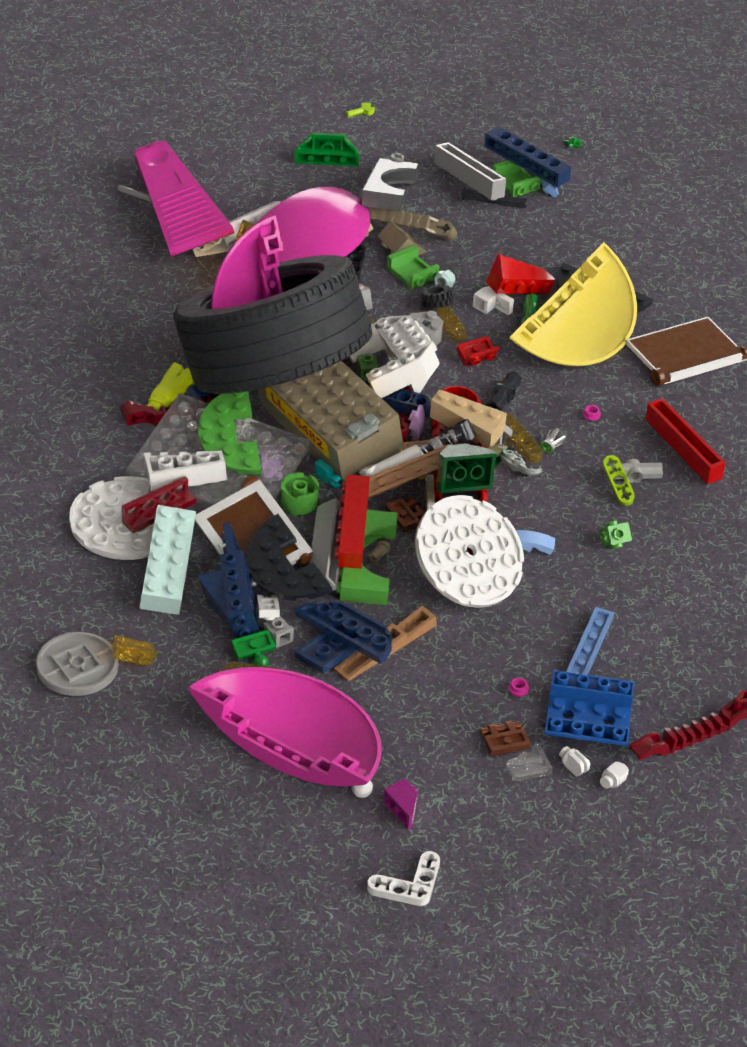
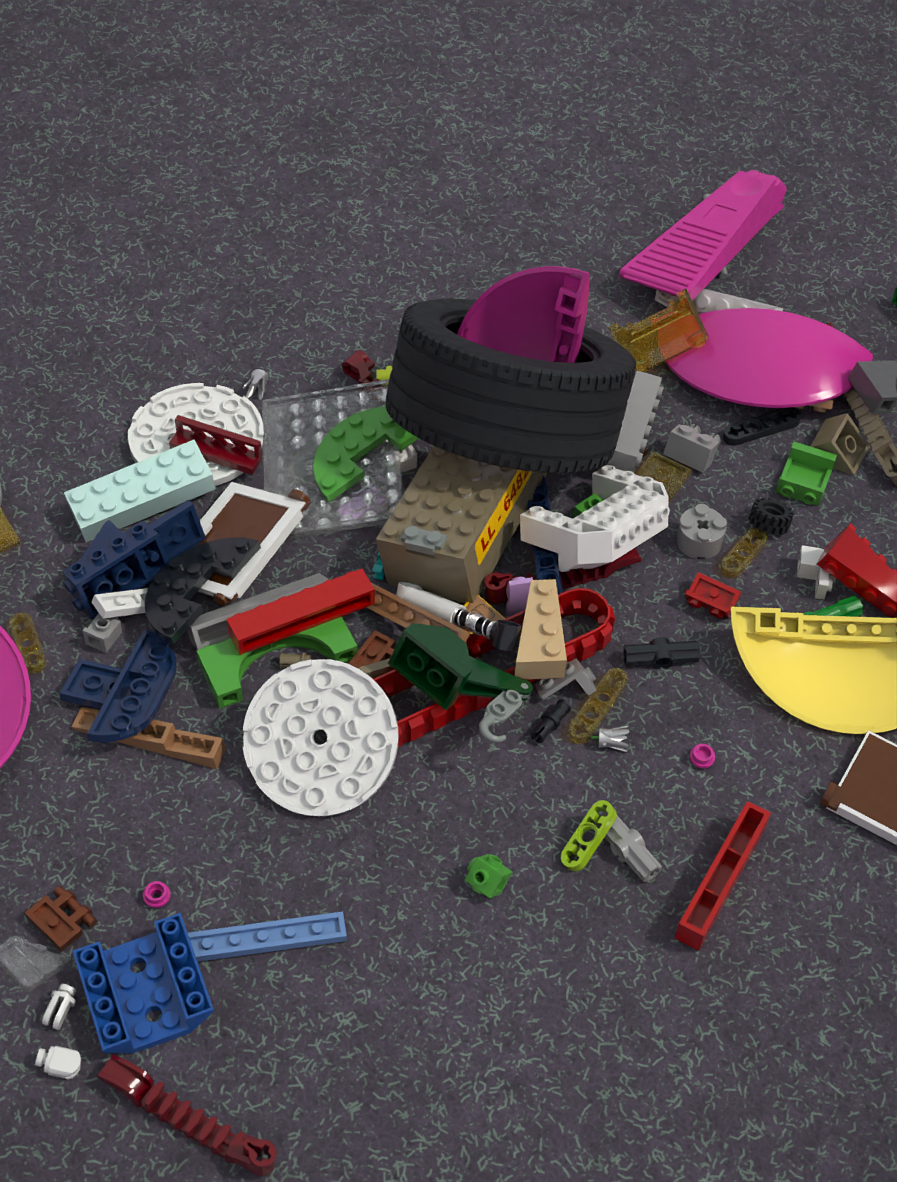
camera: 60 degrees right, 10 degrees up
white wedge [144,451,227,492] -> none
green plate [230,629,276,668] -> none
bright green brick [280,472,319,516] -> none
light aqua rock [434,270,455,288] -> none
light blue slope [516,530,555,555] -> none
none -> flat silver piece [242,369,268,400]

